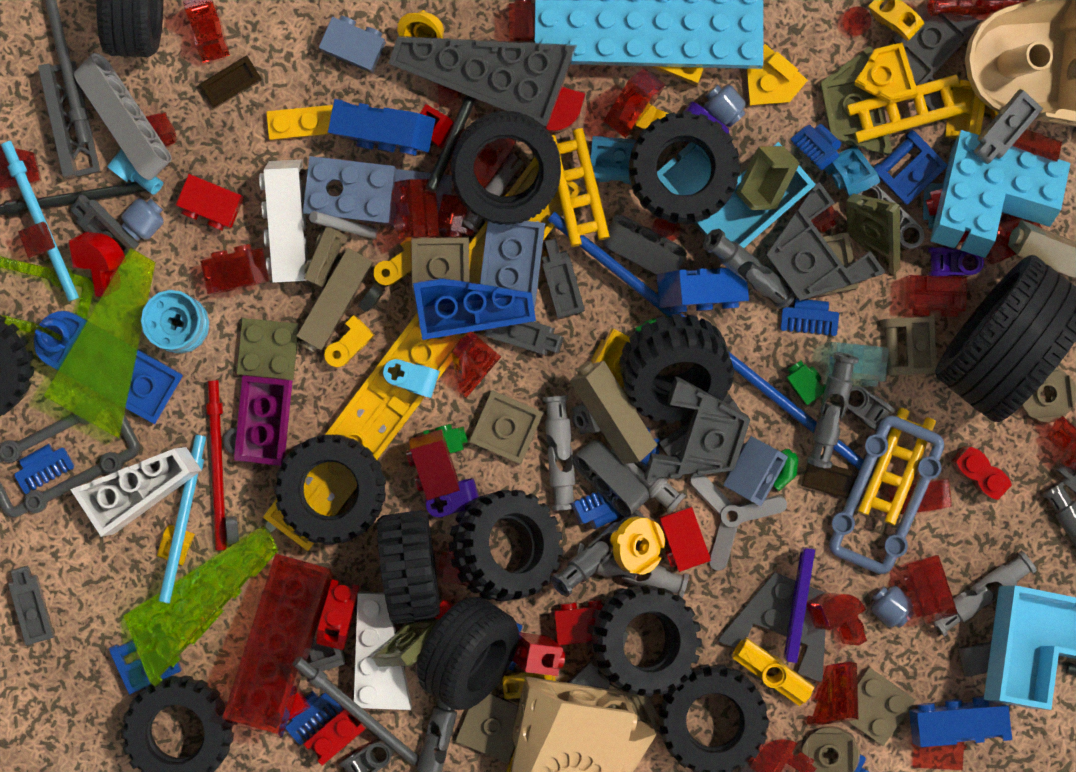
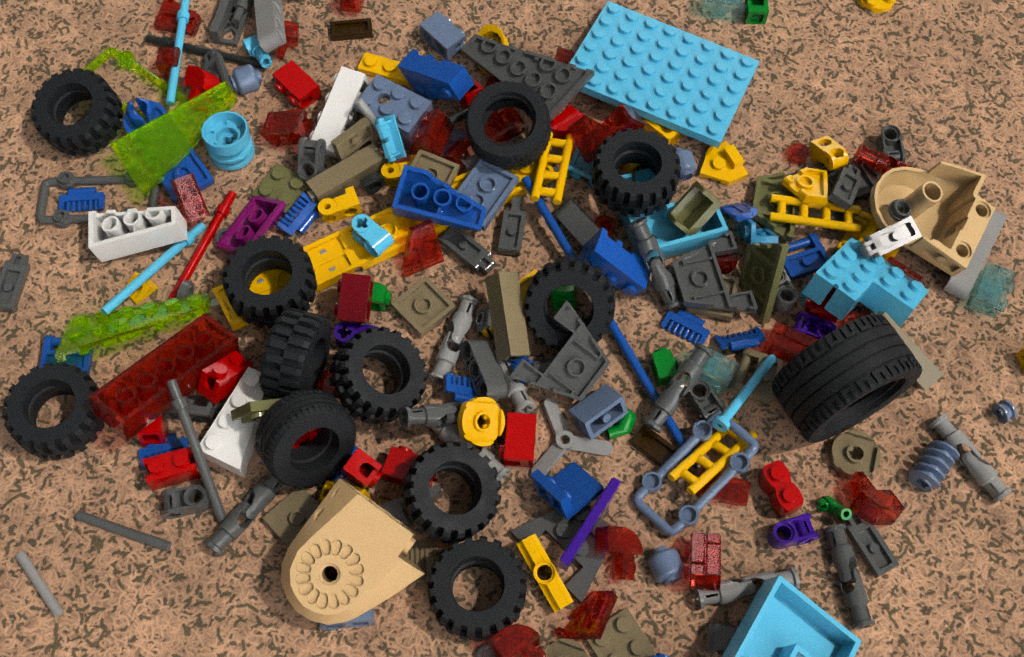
camera: 20 degrees right, 25 degrees down
none -> clear red brick [168,173,210,223]
none -> blue piece [276,192,319,237]
none -> dark grey piece [297,136,326,180]
none -> medium azure hinge [374,114,407,163]
none -> blue bracket [530,462,604,520]
none -> clear red wing [568,115,615,163]
none -> medium azure bar [712,354,776,432]
none -> blue piece [714,327,765,352]
none -> dark purple piece [767,513,820,549]
none -> green arm [816,496,852,520]
none -> dark grey hinge [828,164,863,211]
none -> dark grey plate [888,199,912,222]

